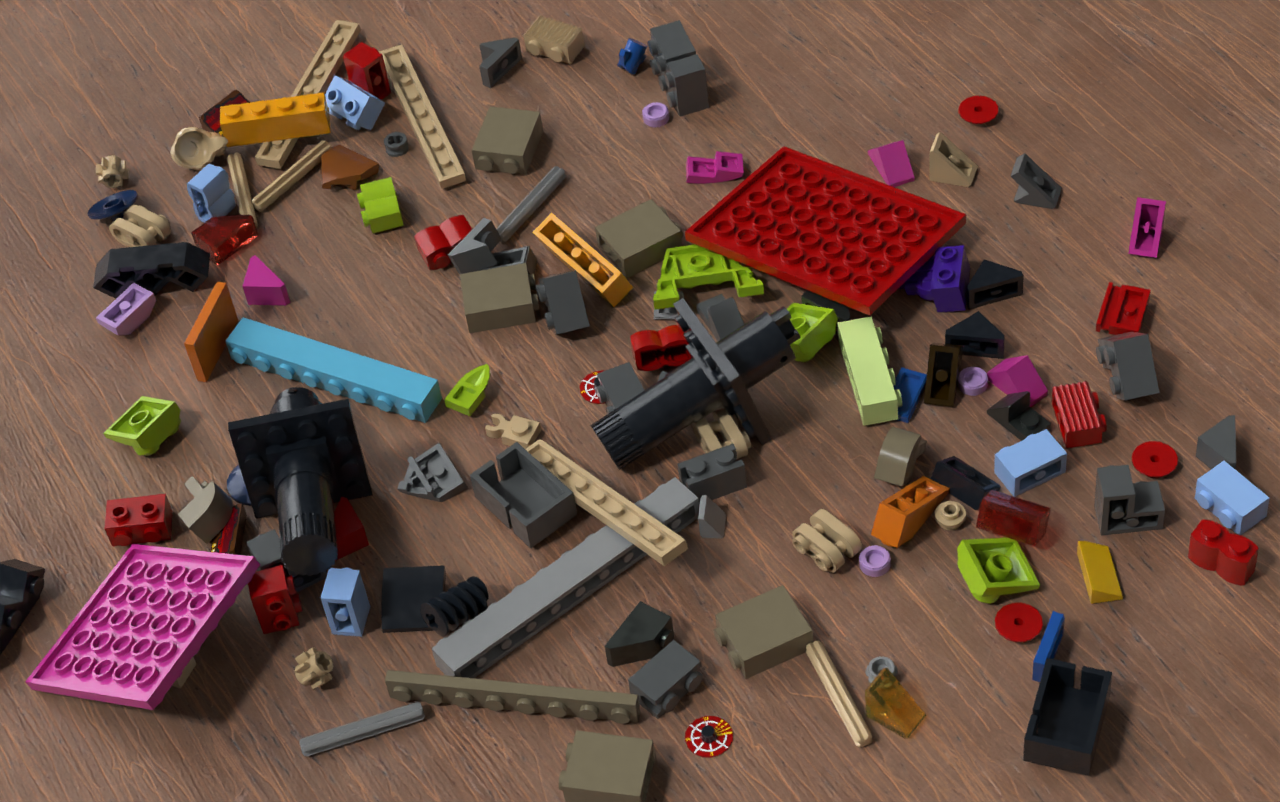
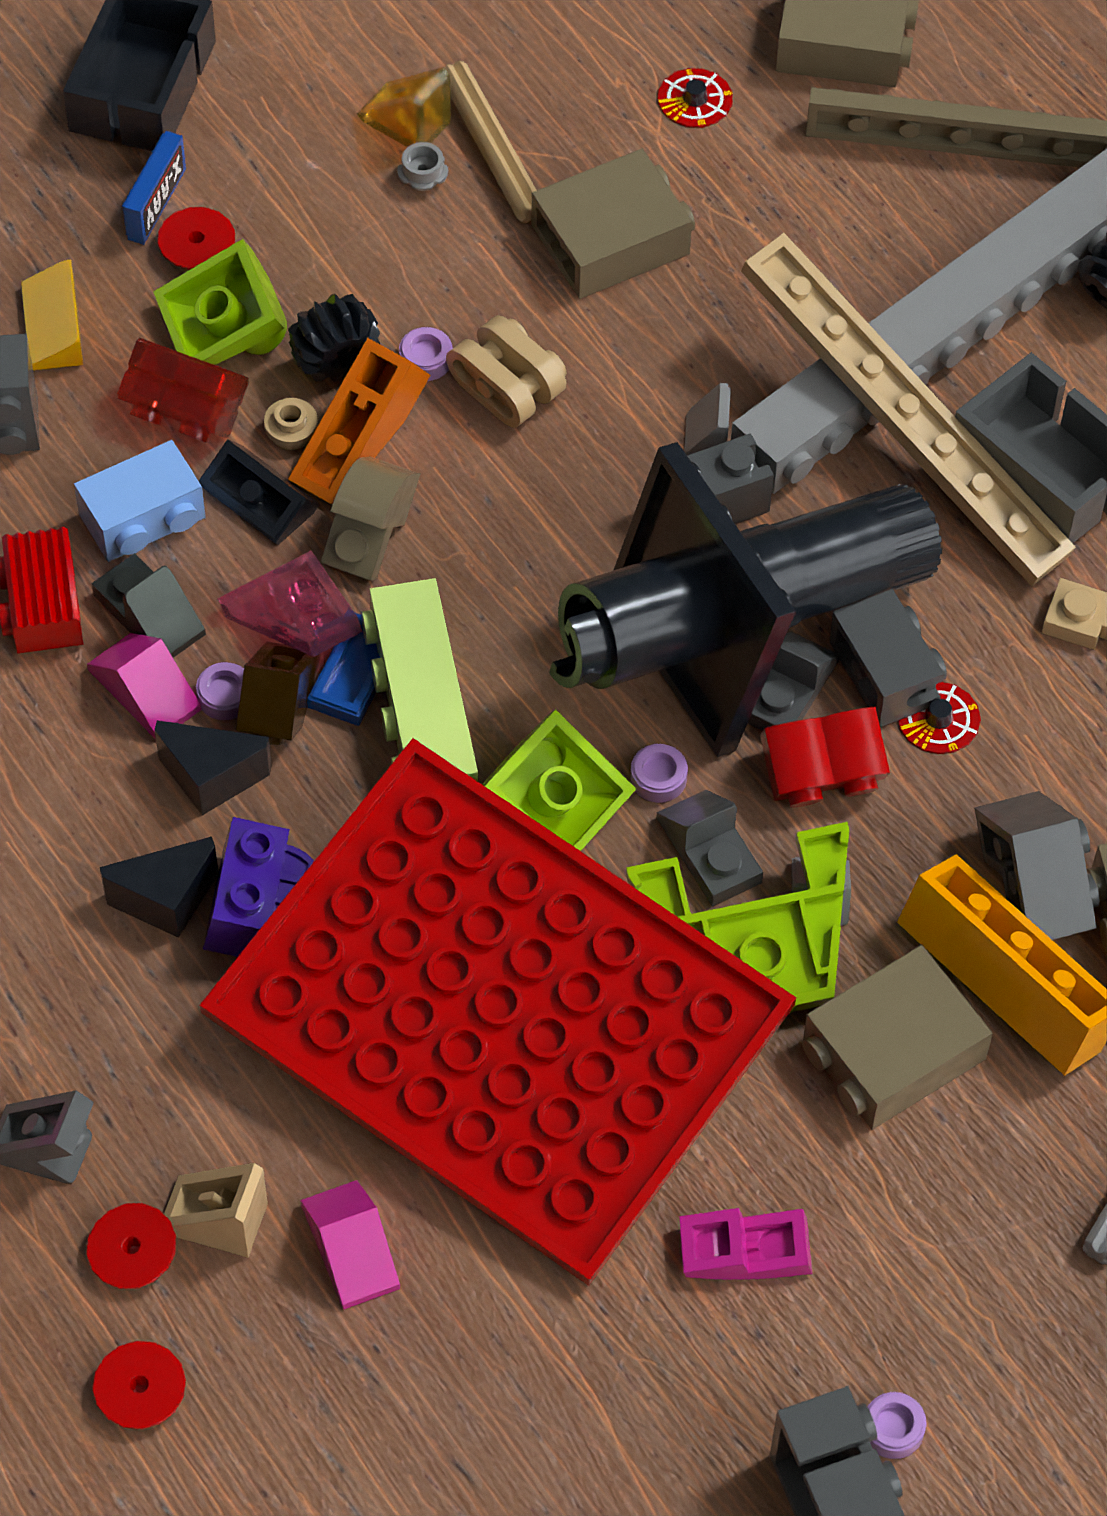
camera: 170 degrees right, 10 degrees up
pearl dark grey slope [604,601,675,667] -> none
dark grey brick [628,640,703,719] -> none
none -> red piece [87,1203,177,1289]
none -> clear pink wing [217,551,363,657]
none -> black gear [287,293,381,382]

